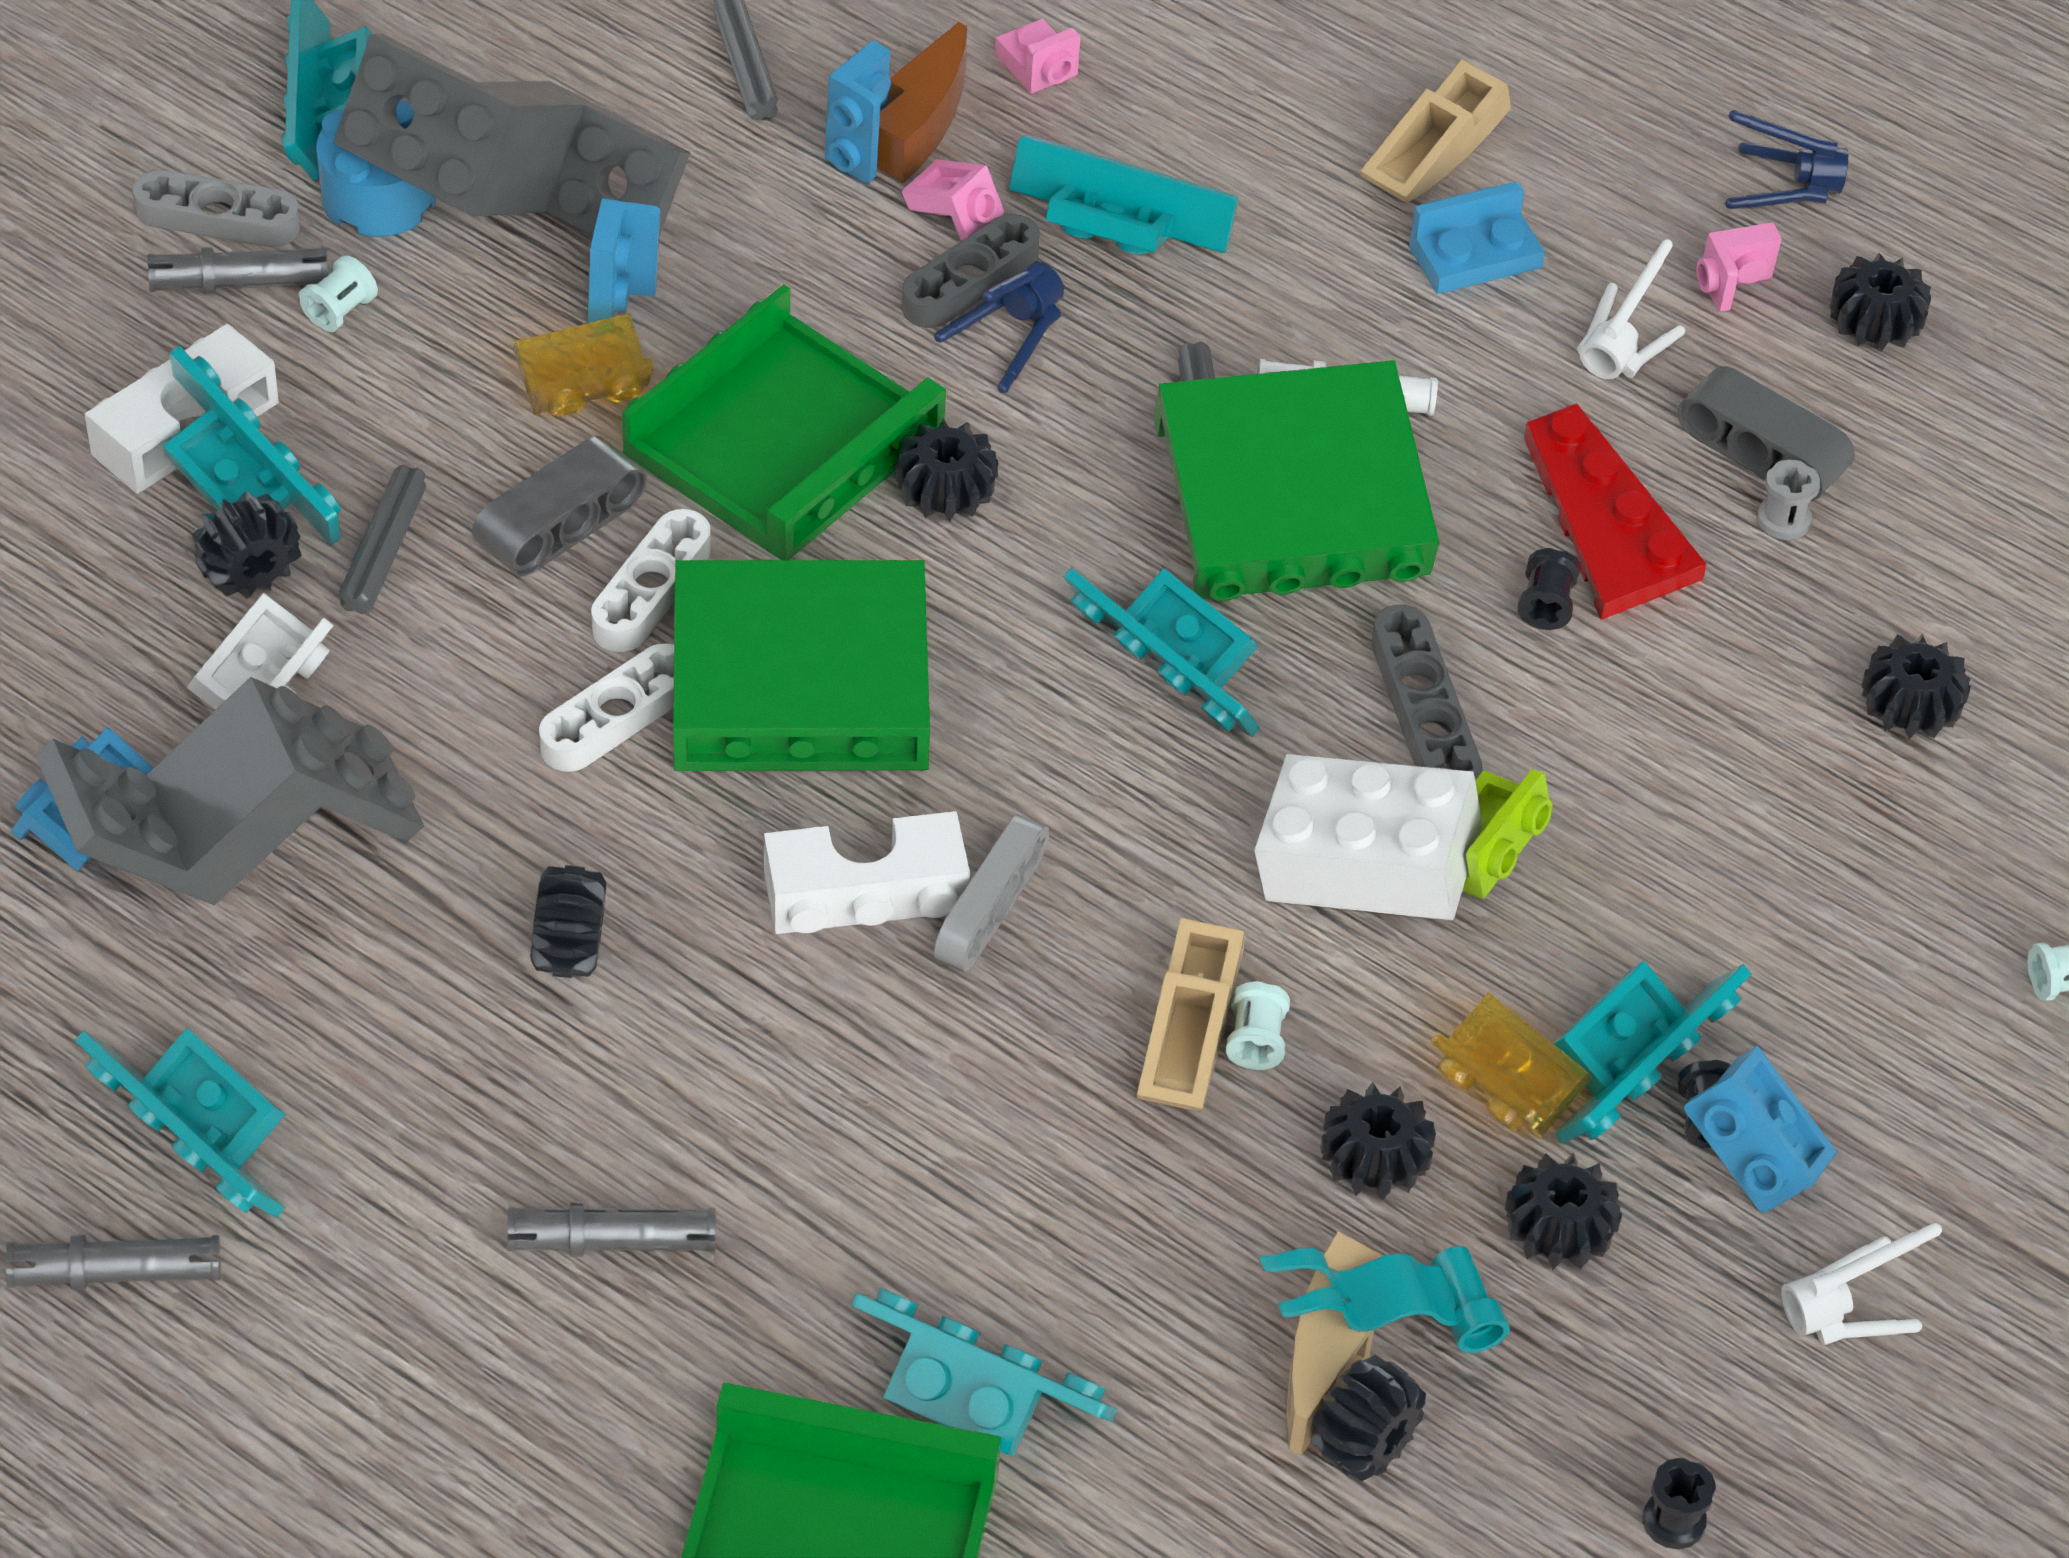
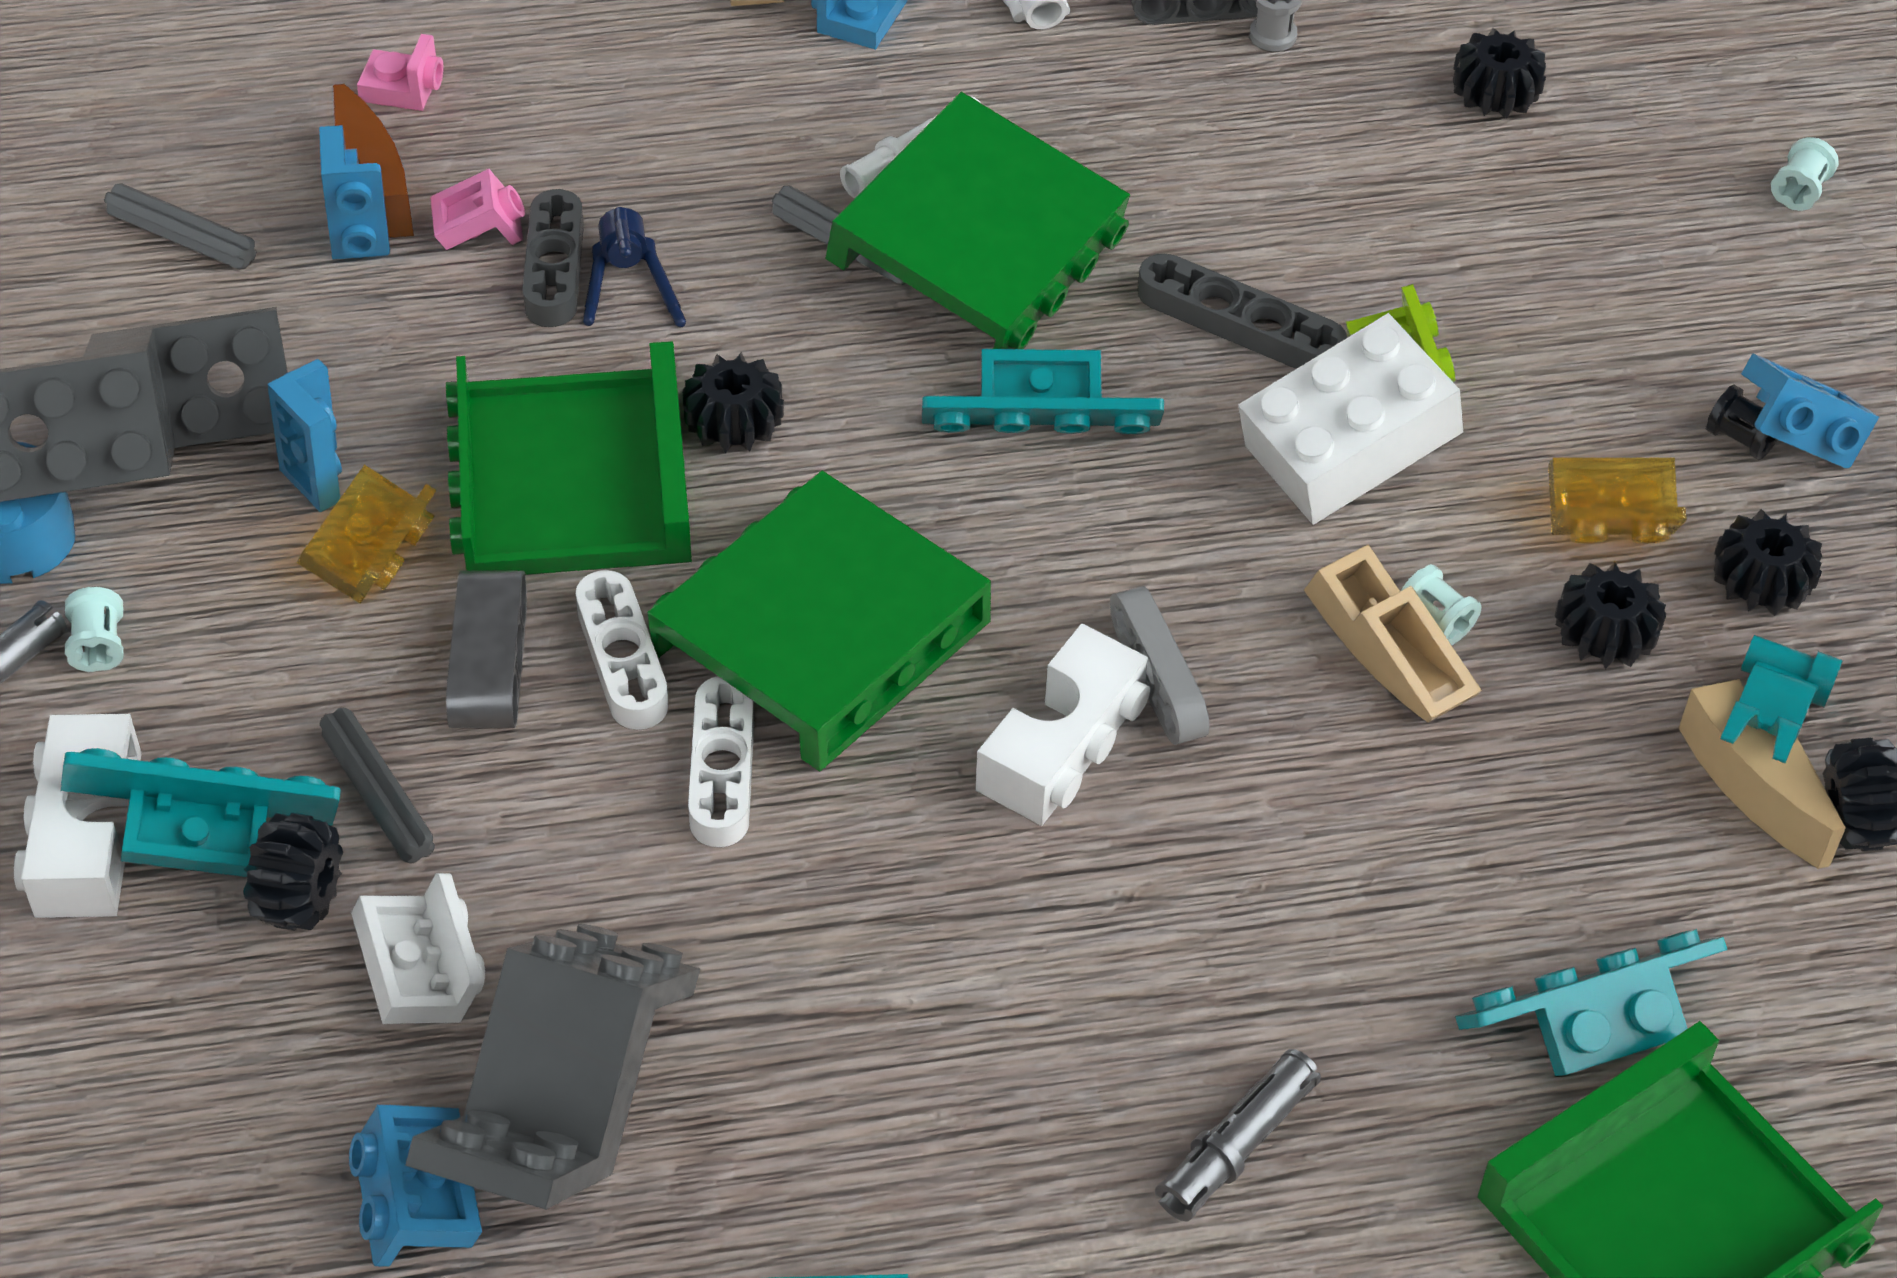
camera: 45 degrees left, 0 degrees up
black gear [530,865,607,978] -> none
teal bracket [1009,134,1239,254] -> none
black bush [1518,548,1580,630] -> none
red wing [1524,403,1707,620] -> none
teal bracket [1551,961,1752,1144] -> none

